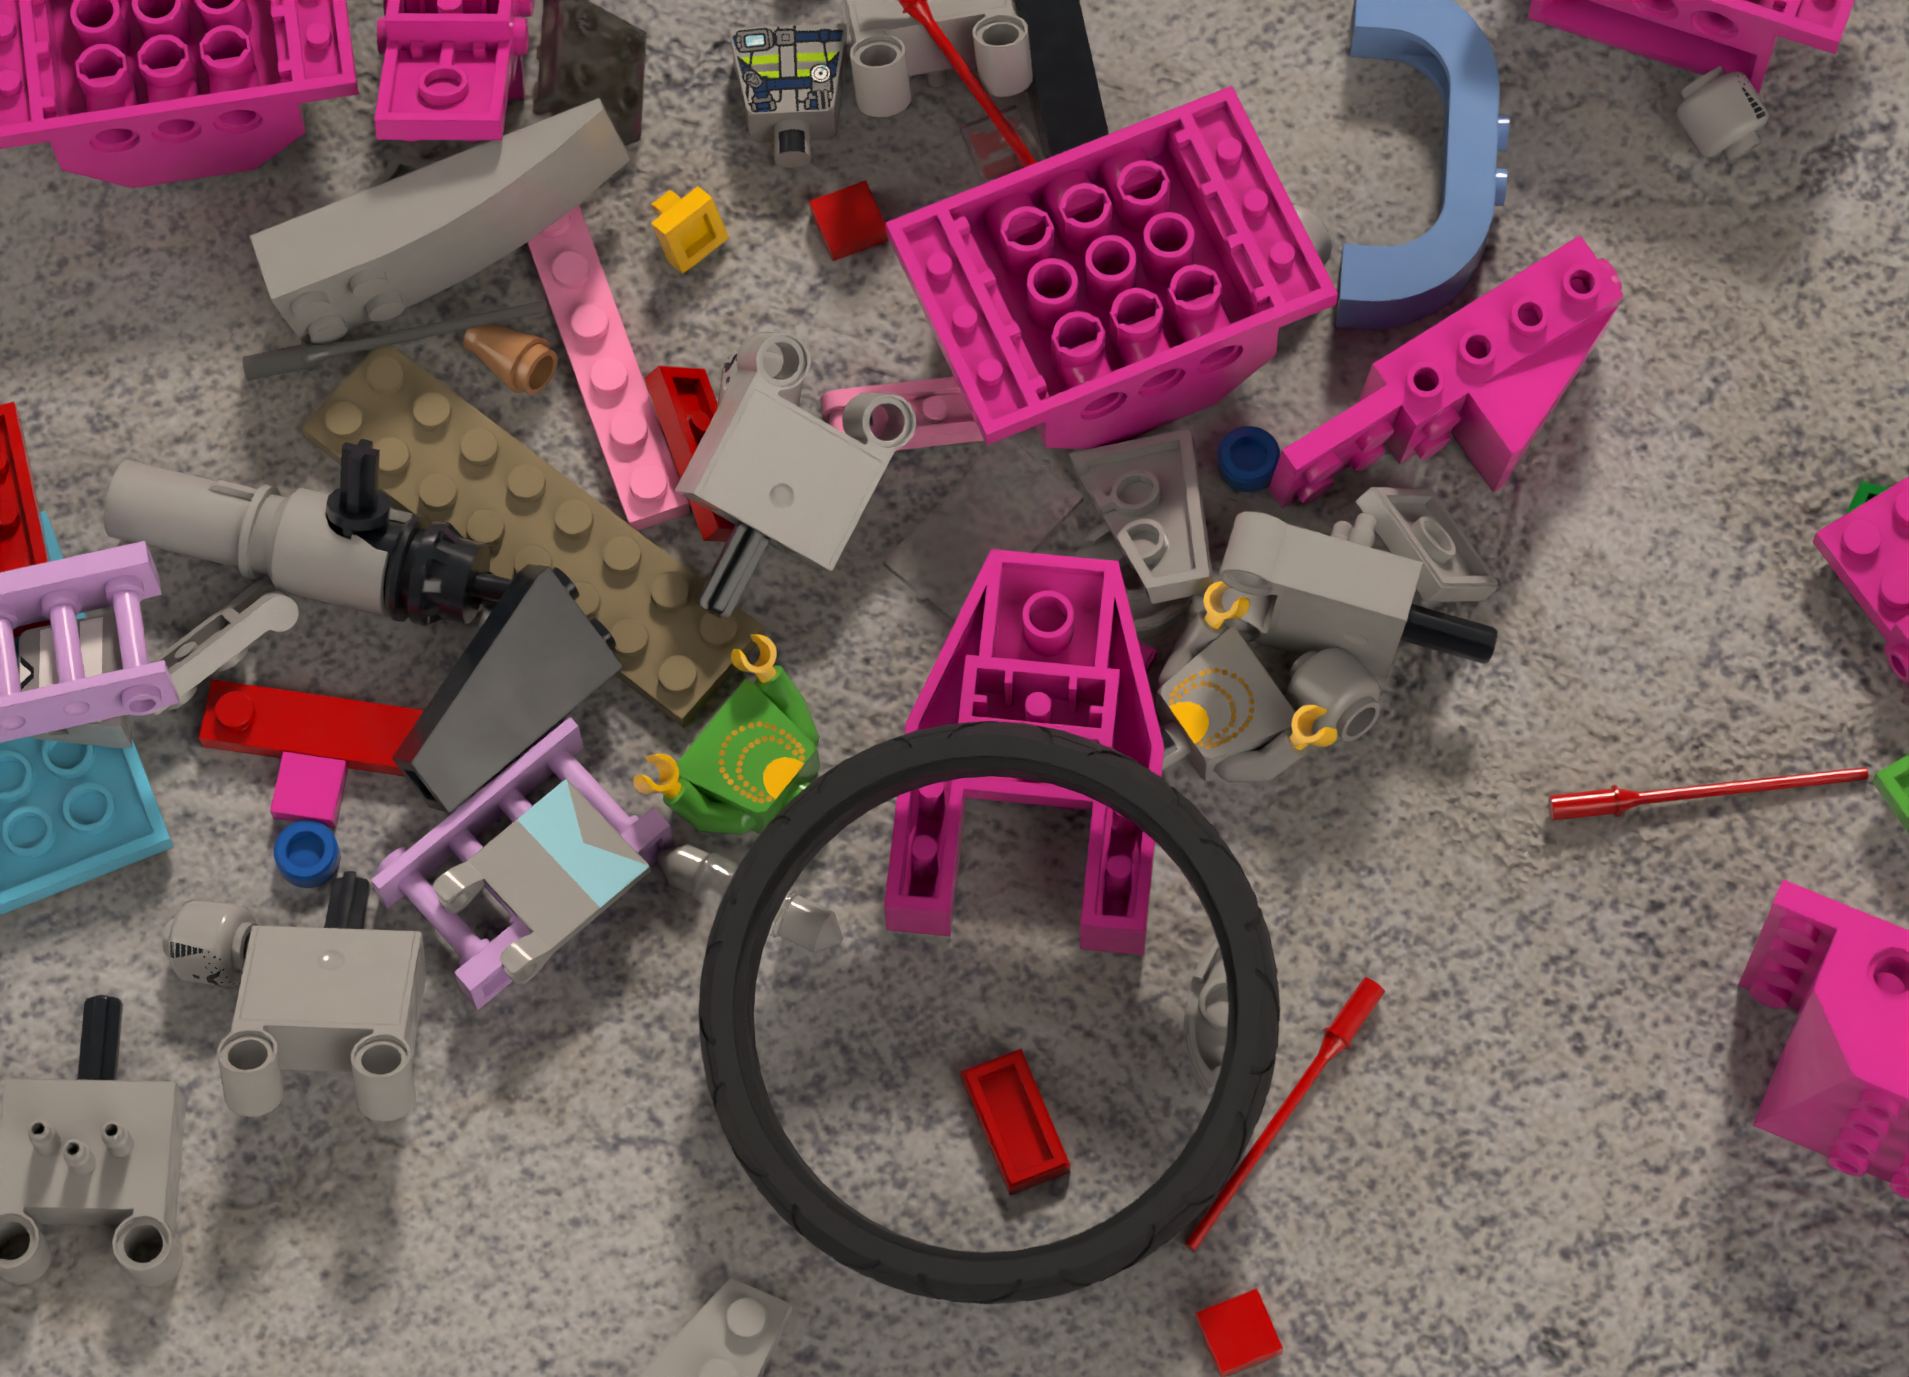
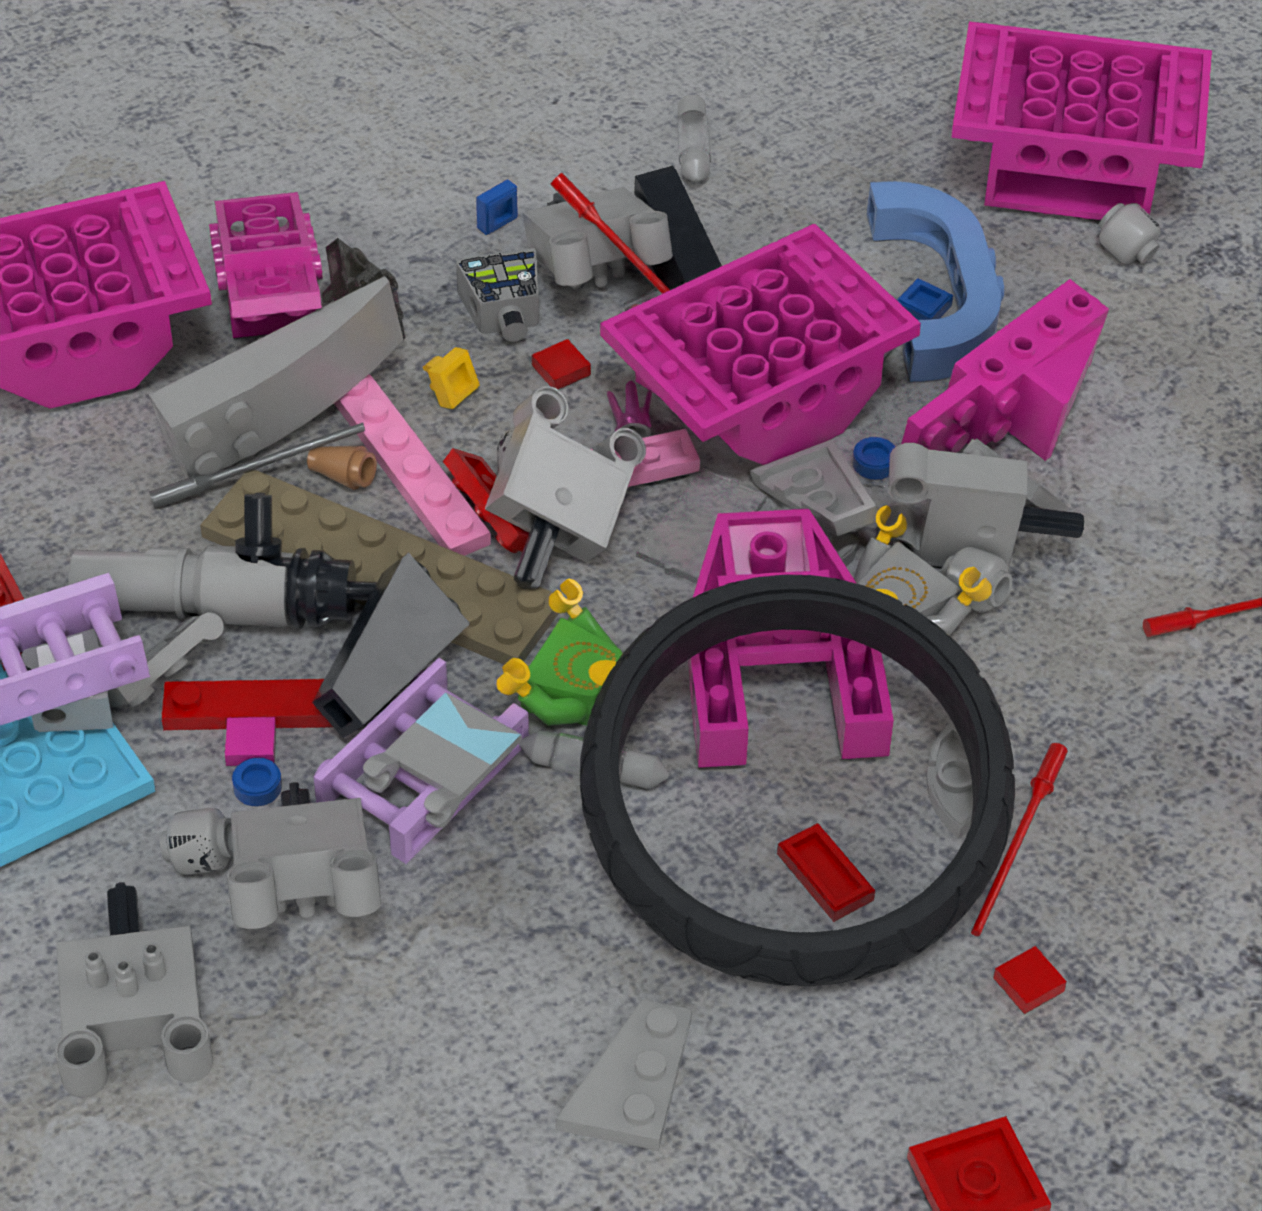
camera: 15 degrees left, 20 degrees down
none -> flat silver piece [607,380,652,438]
none -> blue tile [897,278,953,320]

